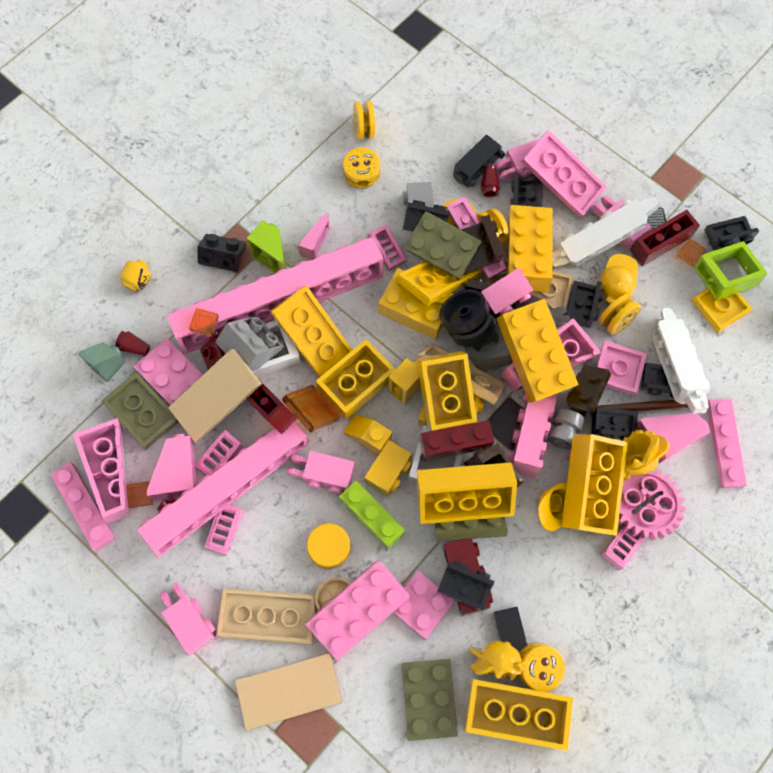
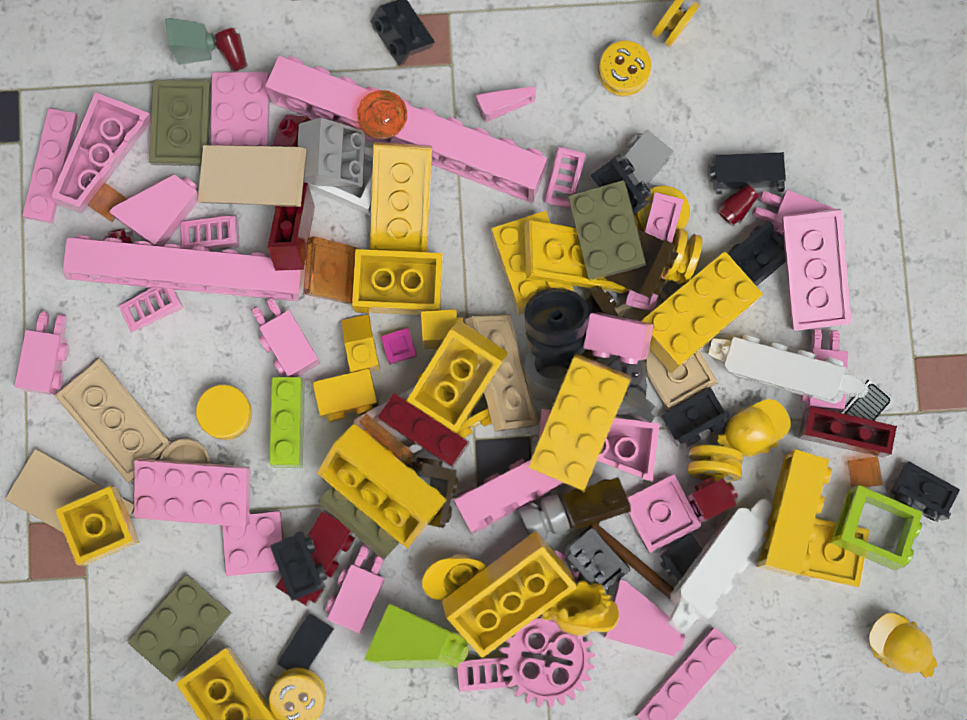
camera: 45 degrees right, 10 degrees up
clear orange tile [188,308,219,337] -> none
lime slope [247,220,286,274] -> none
yellow hair [469,641,528,680] -> none
none -> yellow brick [55,486,140,566]
none -> bright pink hinge [325,544,385,634]
none -> clear orange hat [357,90,407,139]
none -> clear orange tile [360,413,415,465]
none -> lime slope [364,604,469,669]
none -> dark pink plate [381,328,417,365]
none -> dark red brick [687,476,738,523]
none -> yellow brick [756,449,832,576]

